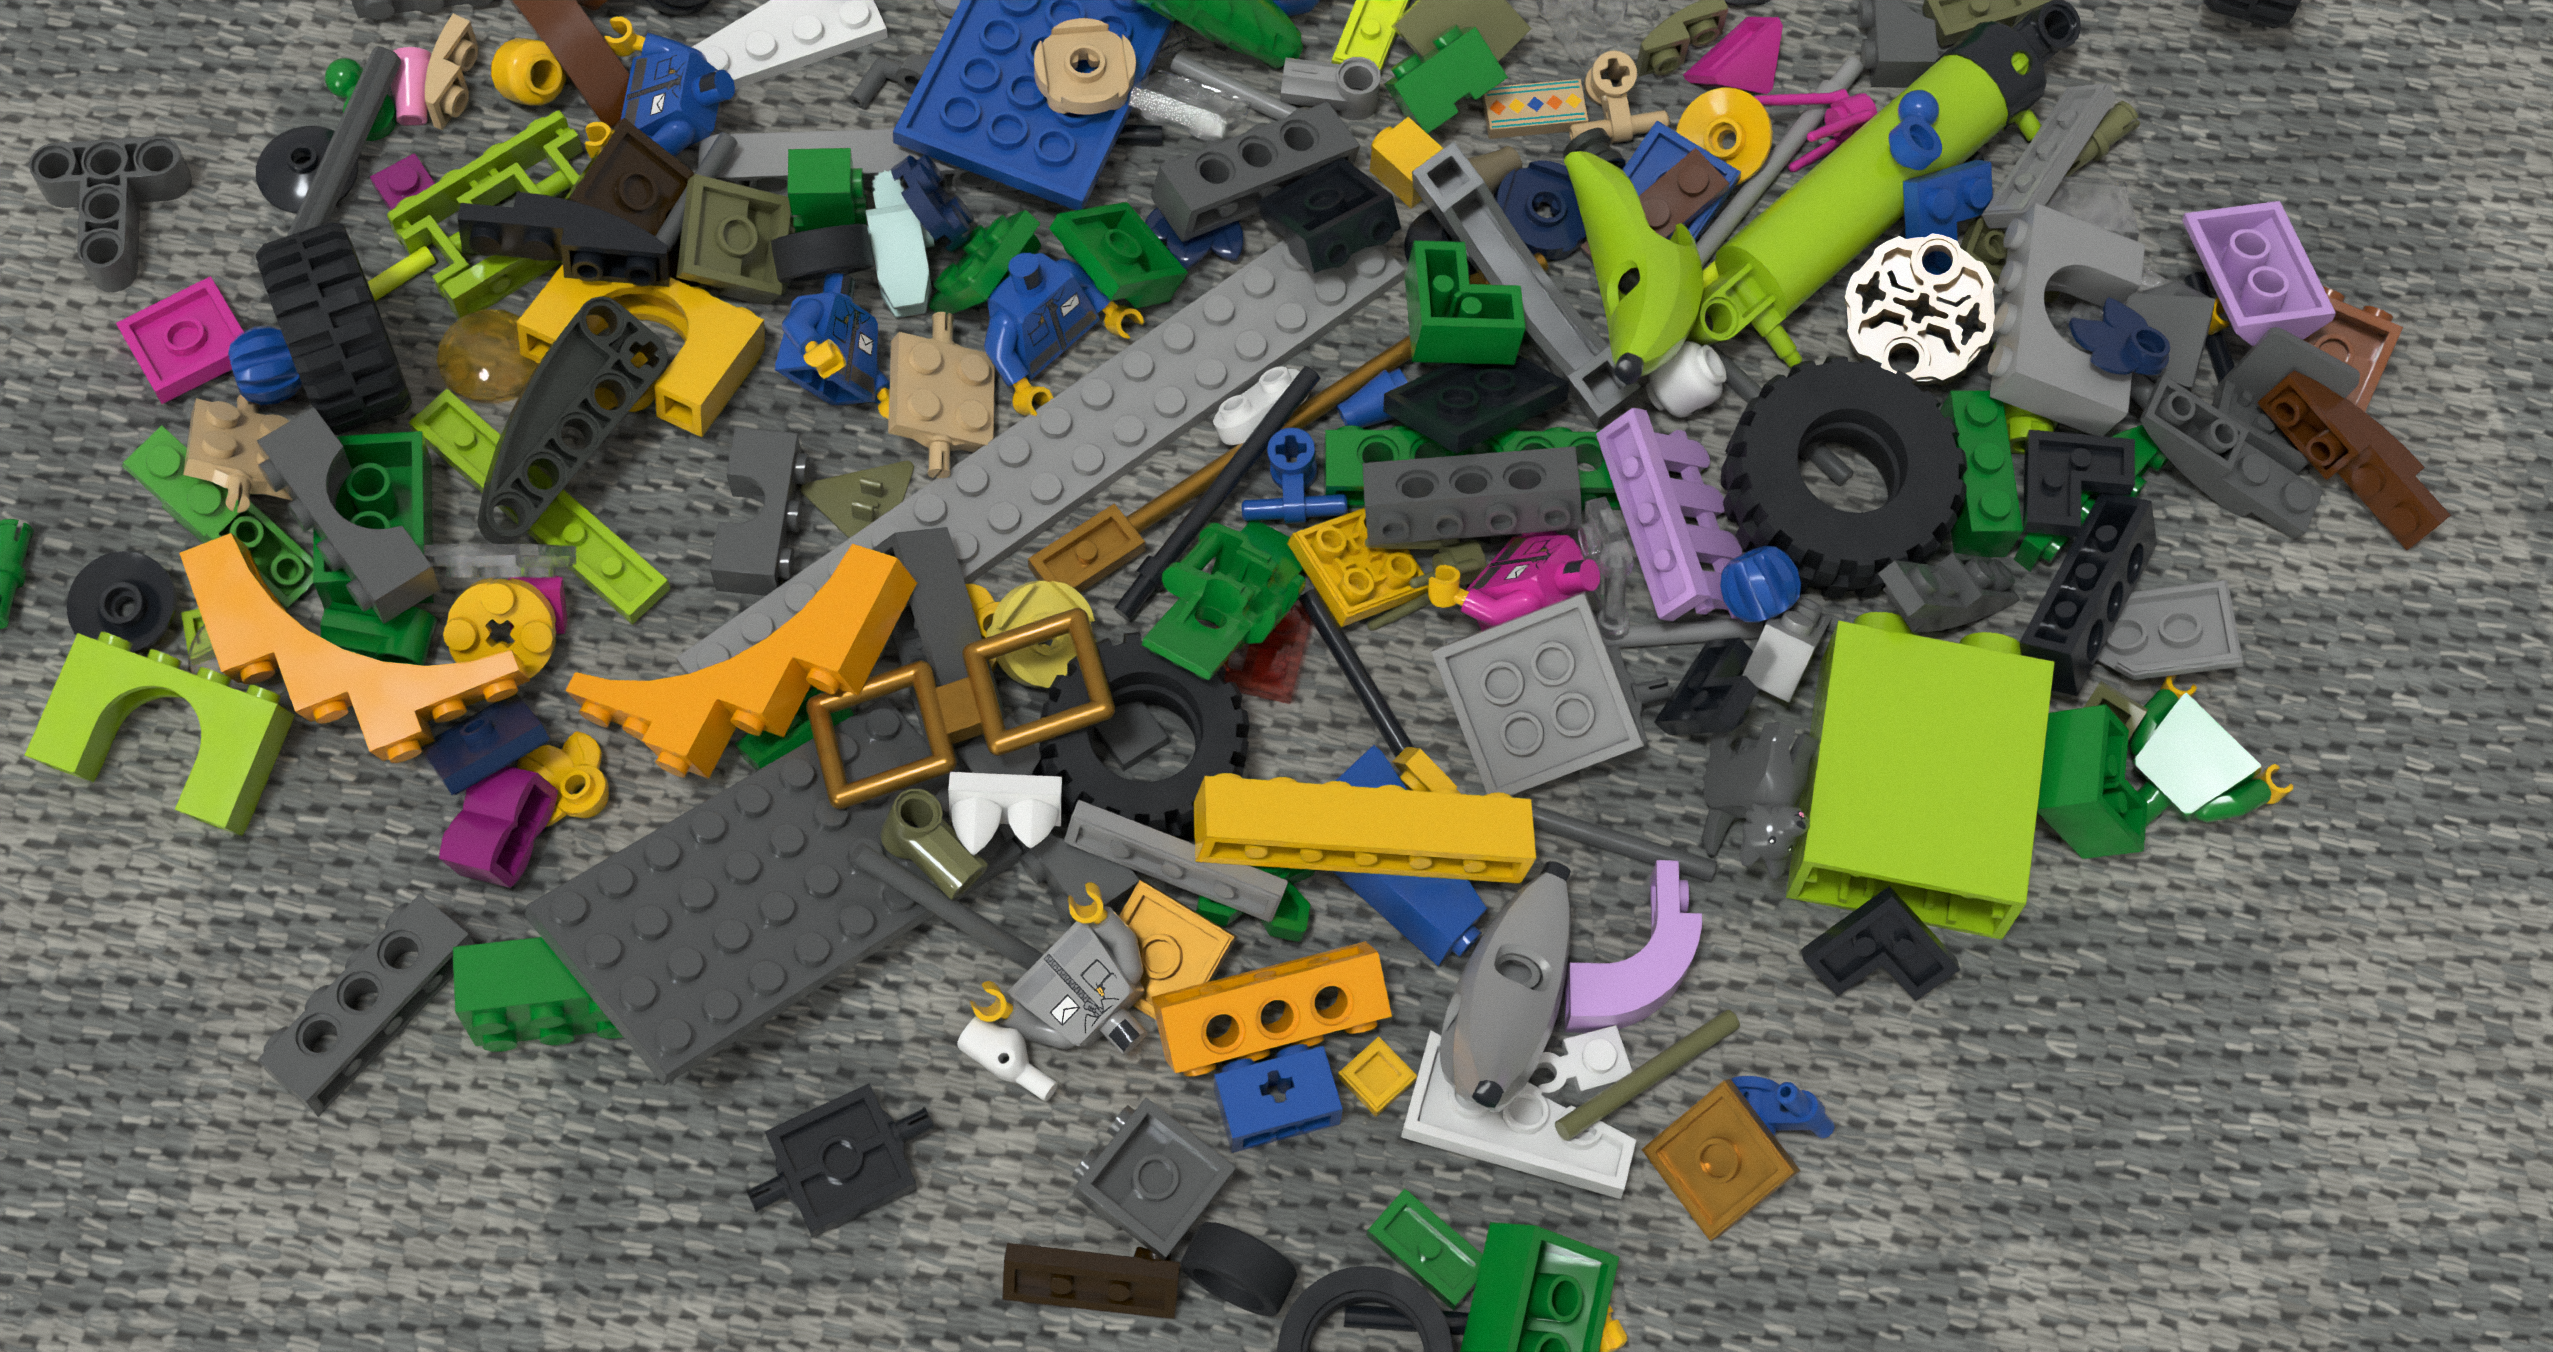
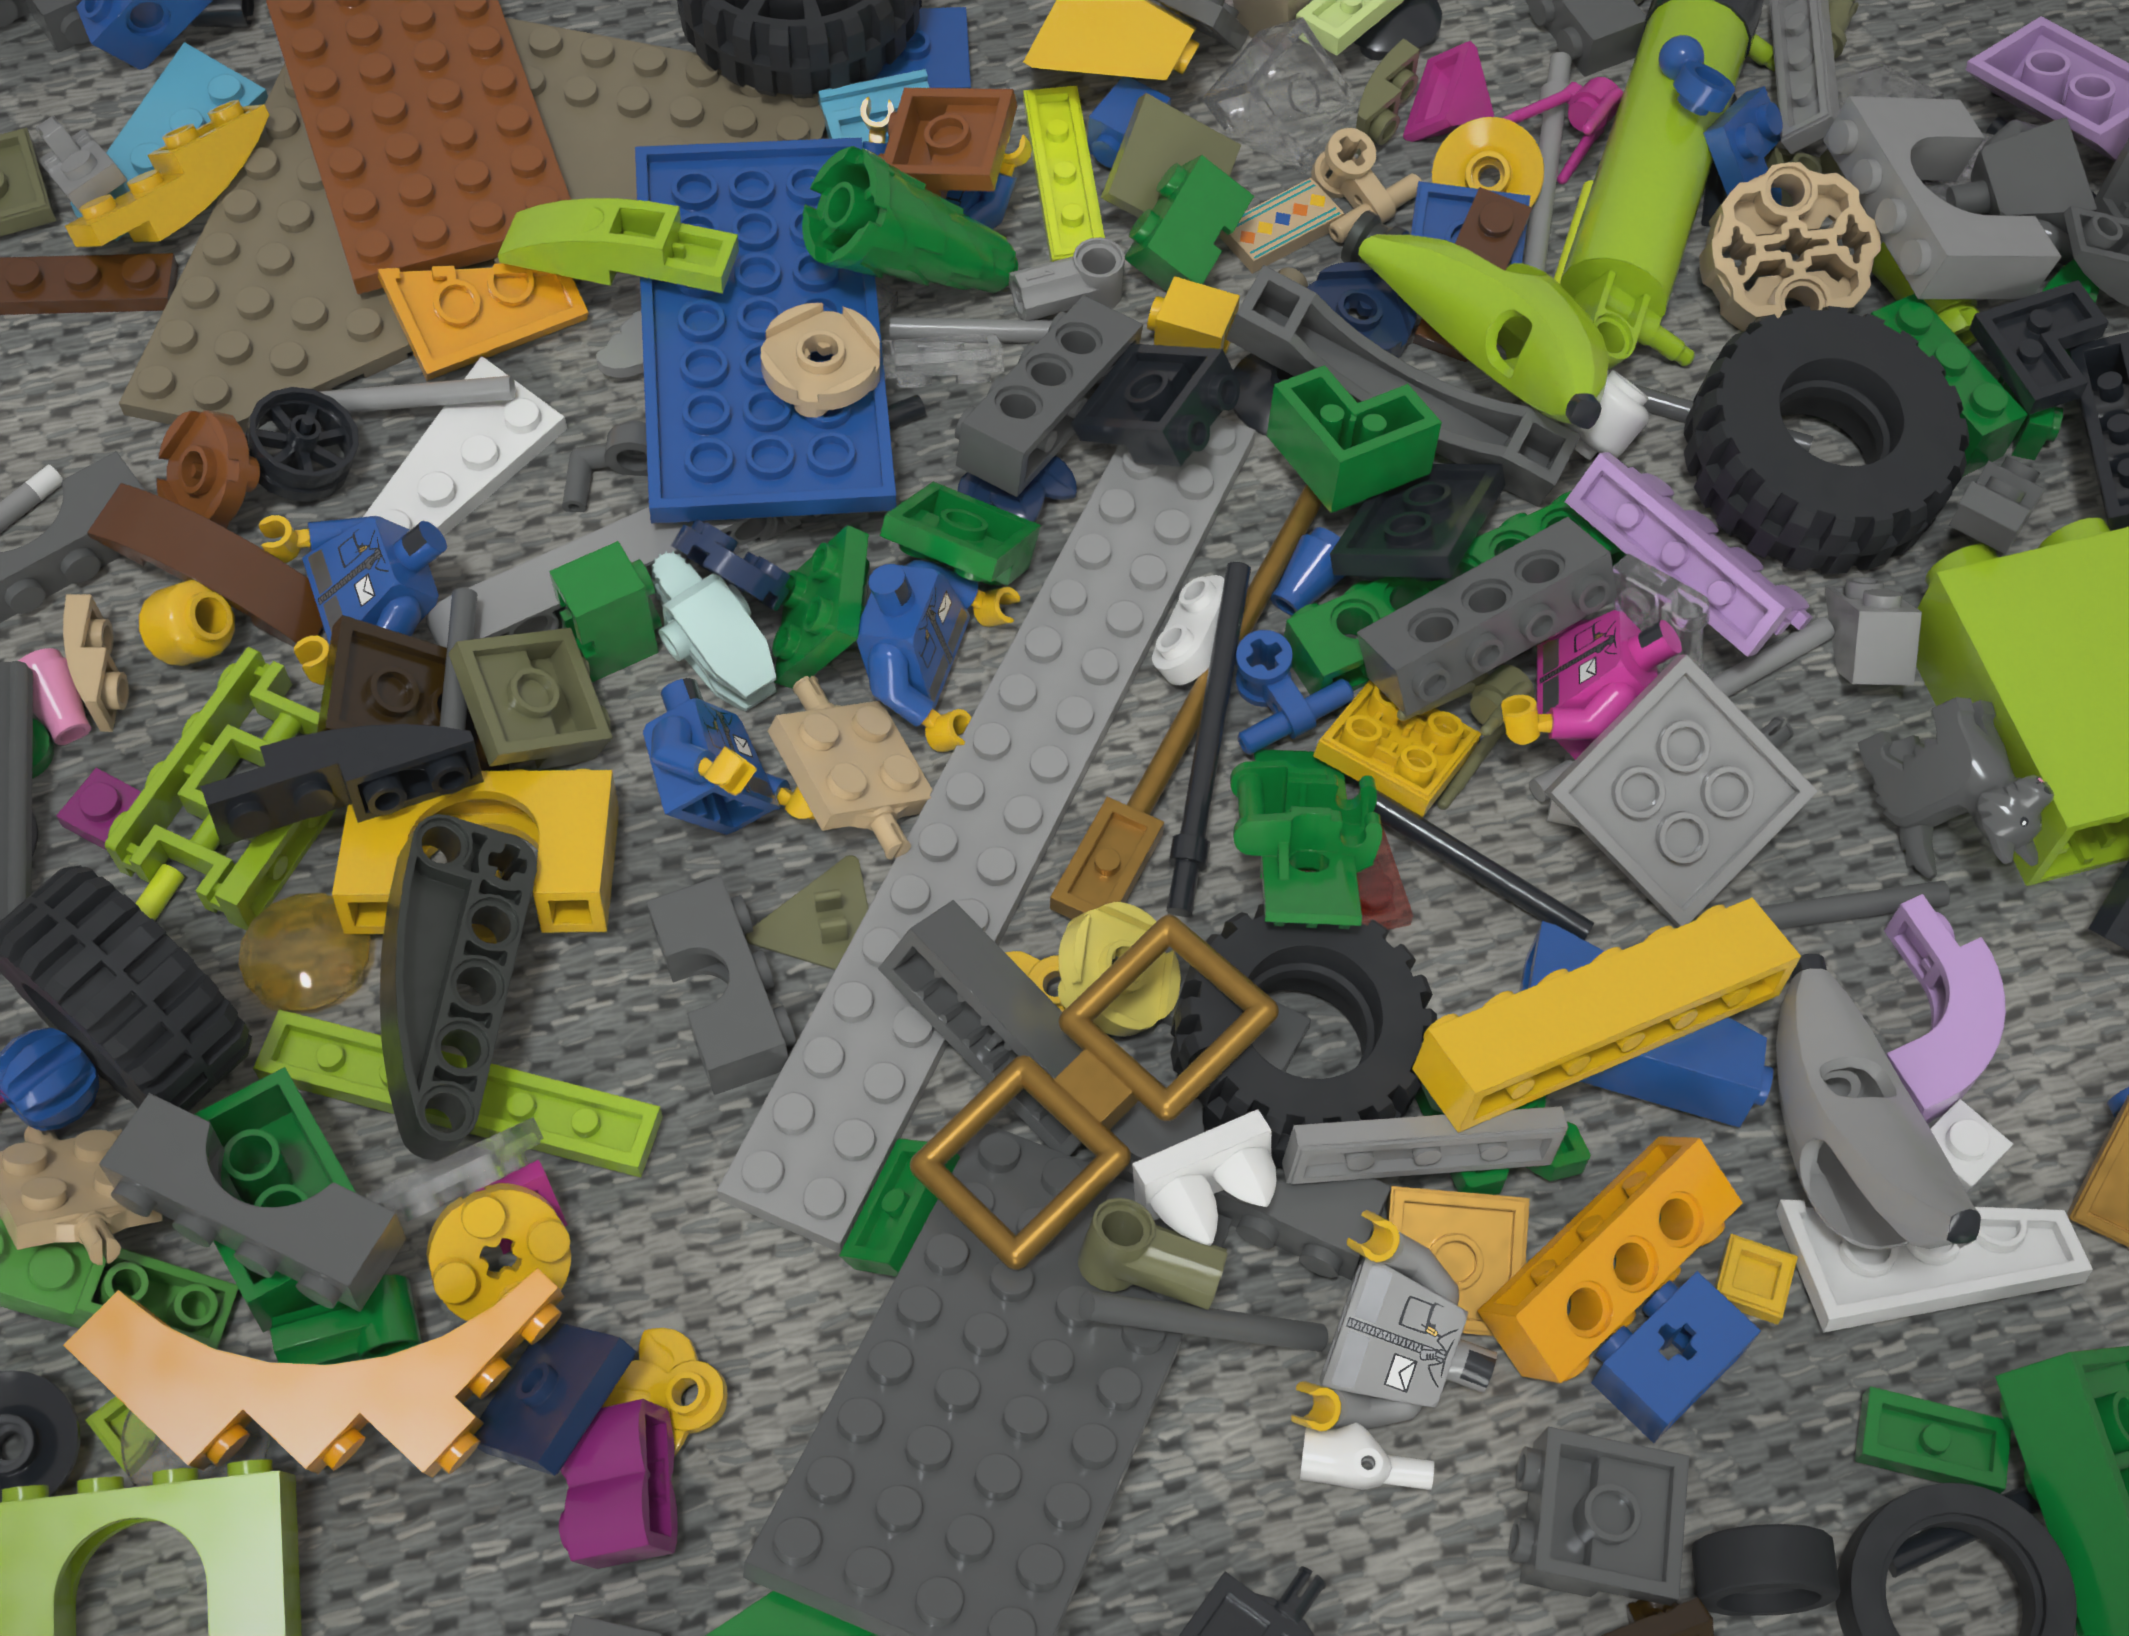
camera: 25 degrees left, 5 degrees down
light orange arch [565,544,917,779] -> none
black tyre [771,224,874,283] -> none
yellow plate [1392,747,1461,794] -> none
olive bar [1555,1009,1740,1141] -> none
black plate [1654,637,1759,735] -> none
blue piece [1720,546,1801,623] -> none
dark blue plate [2069,297,2170,375] -> none

